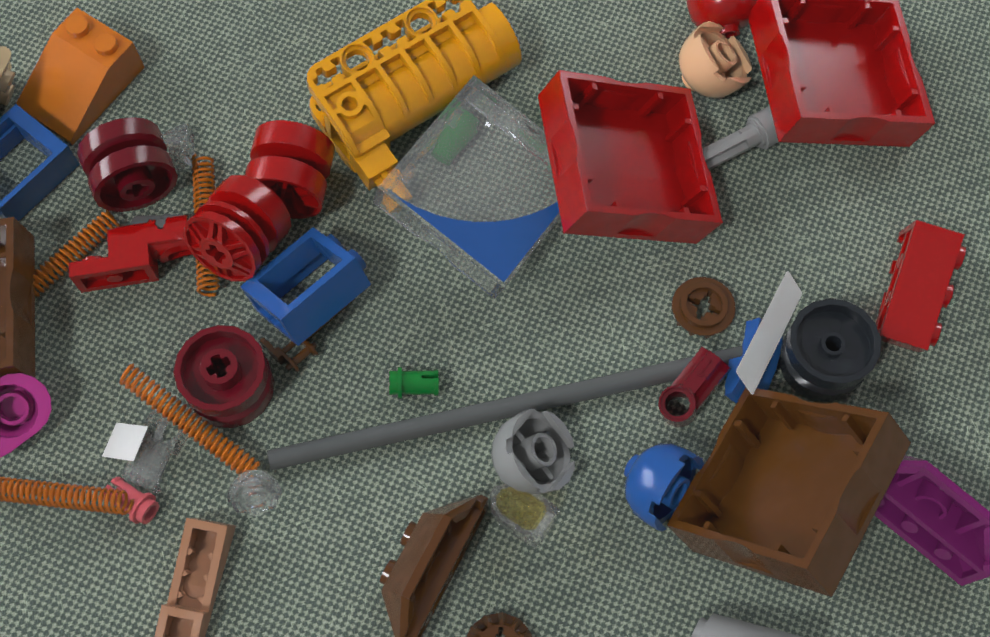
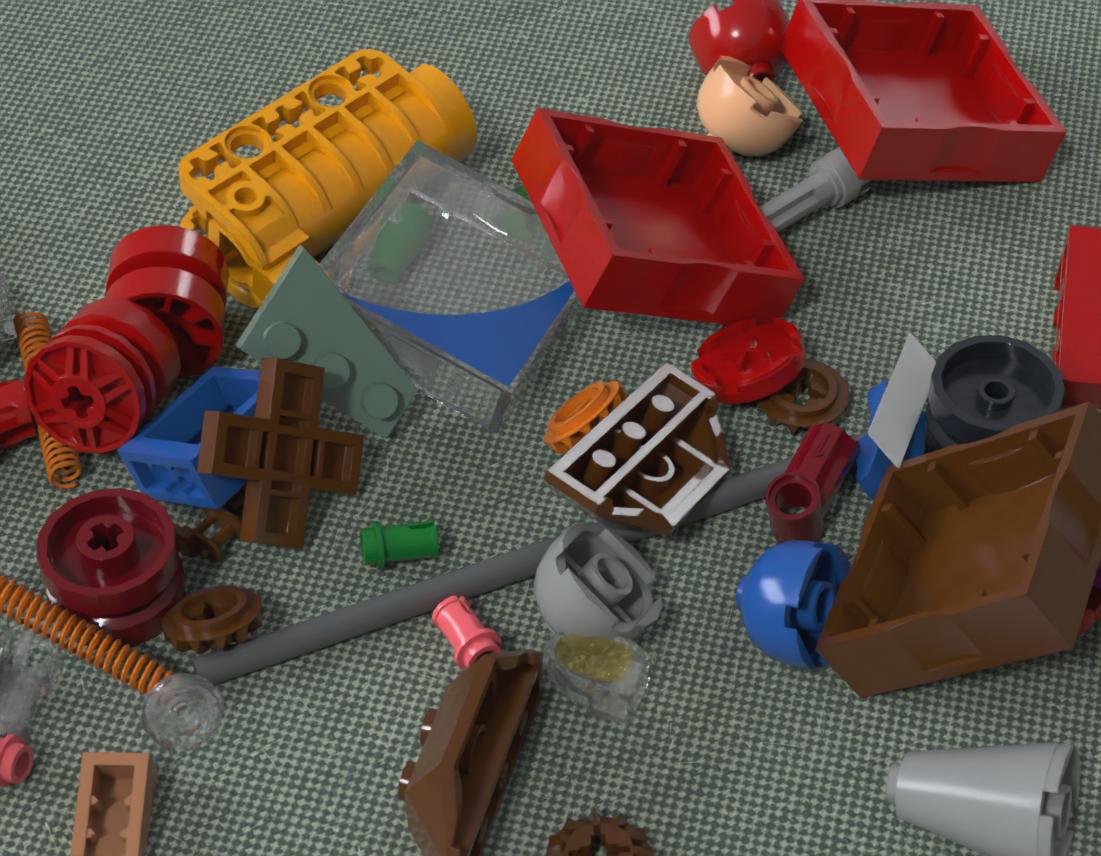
camera: 10 degrees left, 20 degrees down
none -> reddish brown gear [162,586,264,655]
none -> reddish brown plate [197,358,364,549]
none -> sand green wing [236,244,418,439]
none -> coral pin [432,596,502,670]
none -> reddish brown wedge [544,362,729,535]
none -> orange gear [544,381,628,454]
none -> red tile [691,317,807,404]

